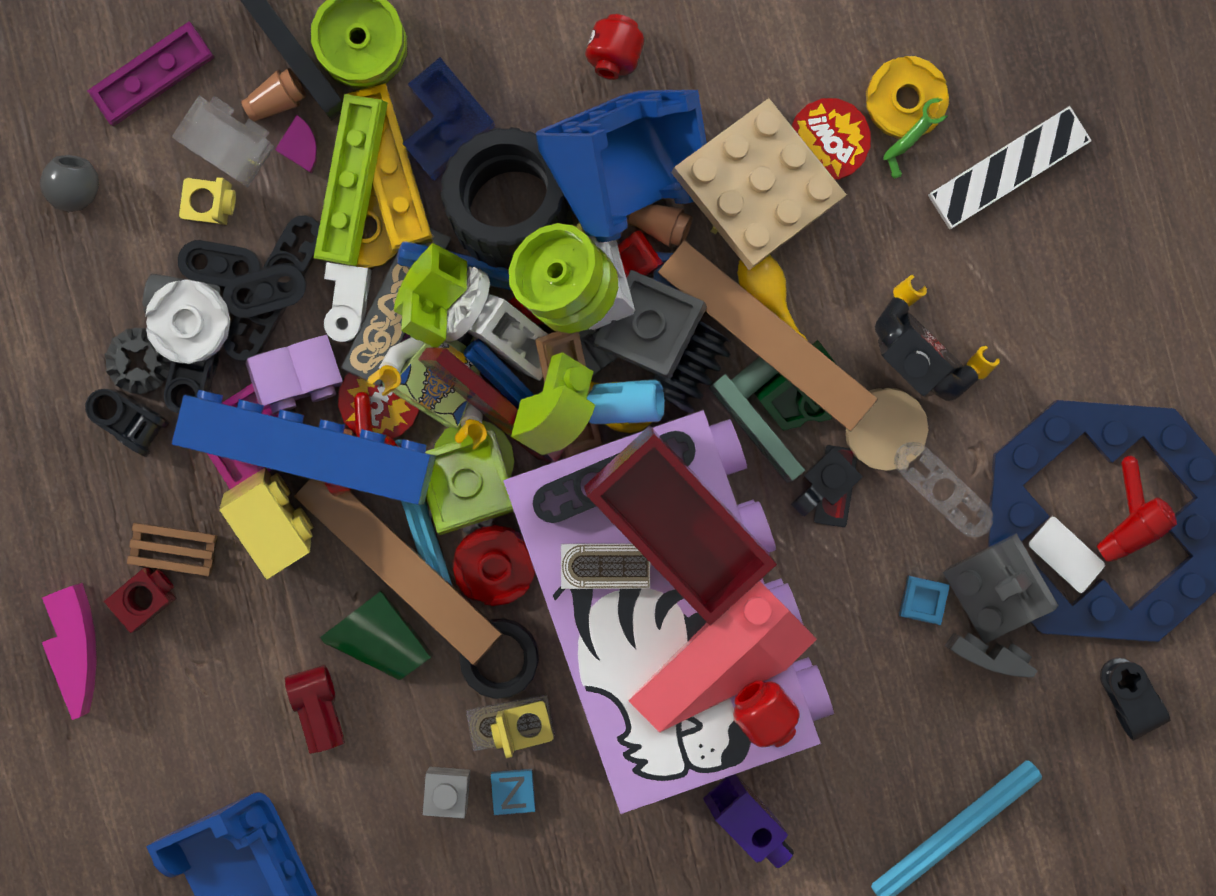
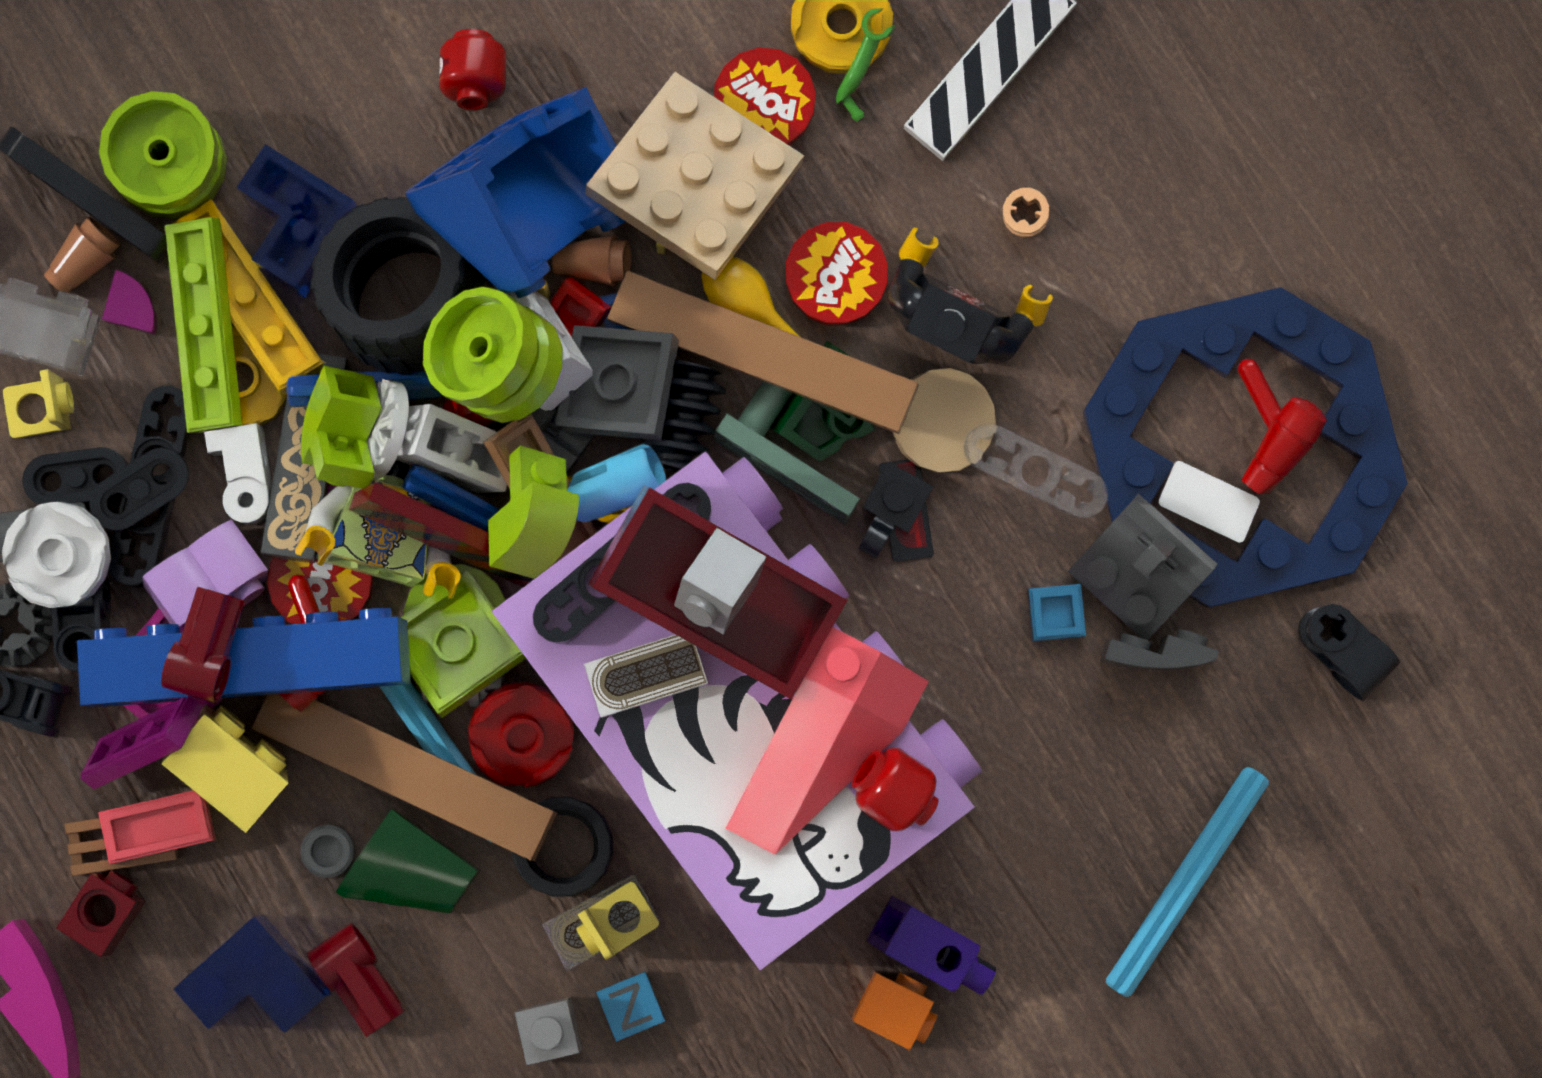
camera: 20 degrees left, 5 degrees down
none -> magenta tile [80,696,203,789]
none -> coral tile [98,790,216,864]
none -> dark red piece [161,586,245,703]
none -> clear blue brick [173,915,333,1033]
none -> dark grey tile [301,825,356,878]
none -> light grey brick [674,528,766,634]
none -> tile [786,222,888,326]
none -> orange brick [851,971,938,1050]
none -> light nougat bush [1003,188,1049,237]

